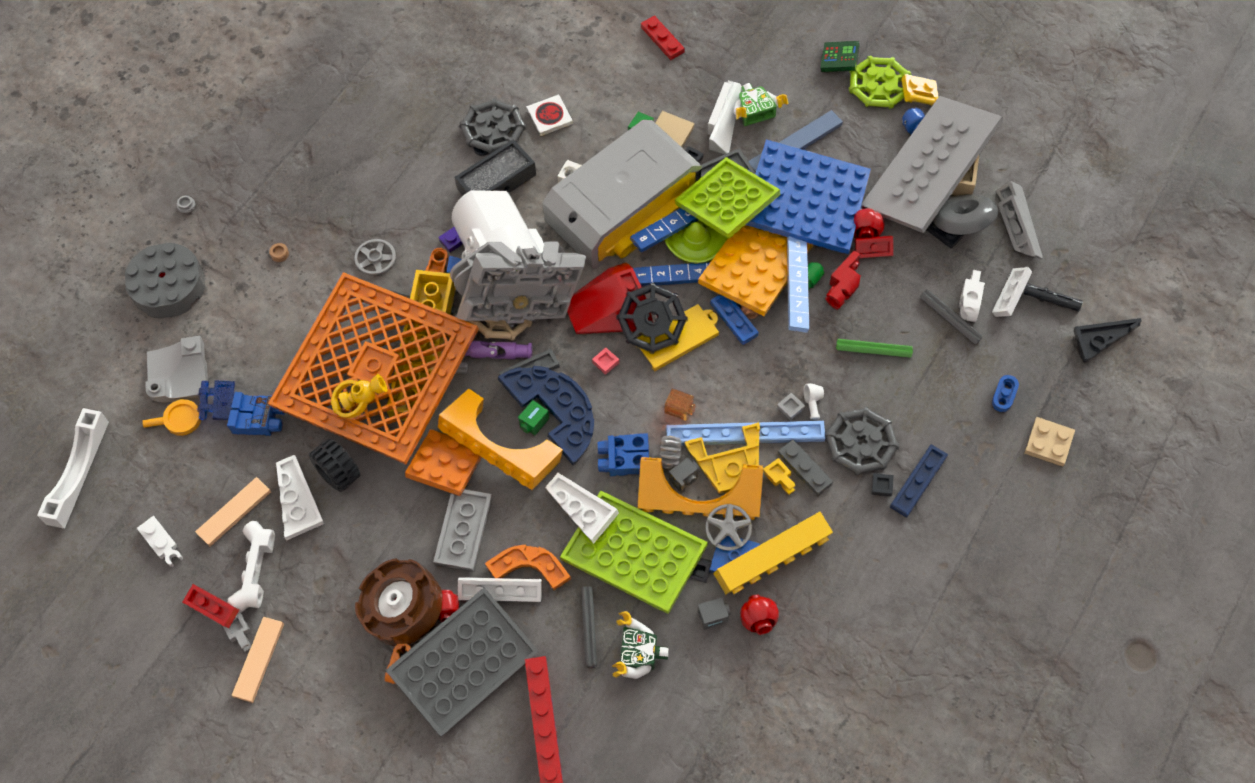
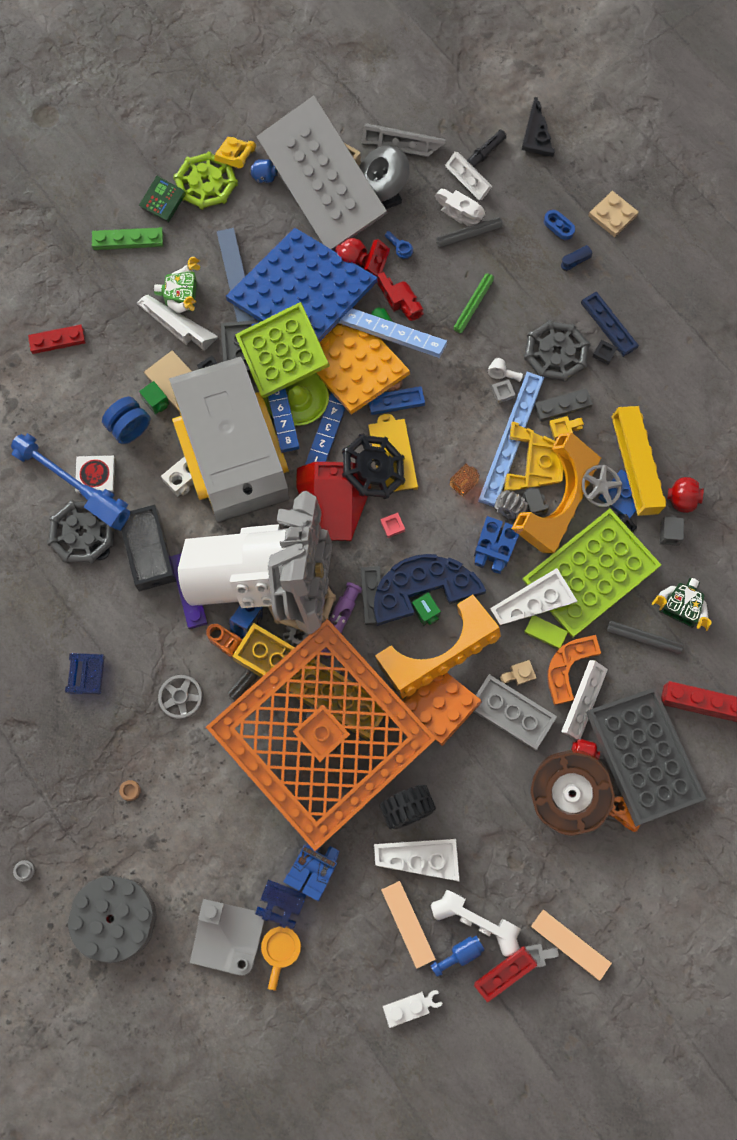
camera: 70 degrees left, 10 degrees up
white arch [37,408,109,529] -> none
yellow piece [331,374,387,419] -> none
none -> blue bar [11,433,130,531]
none -> clear blue plate [65,653,105,695]
none -> bright green plate [92,228,163,250]
none -> blue wheel [102,396,151,444]
none -> blue plate [385,231,413,259]
none -> blue piece [431,936,485,977]
none -> tan plate [499,660,536,686]
none -> lime tile [524,615,568,650]
none -> dark blue bar [561,245,593,271]

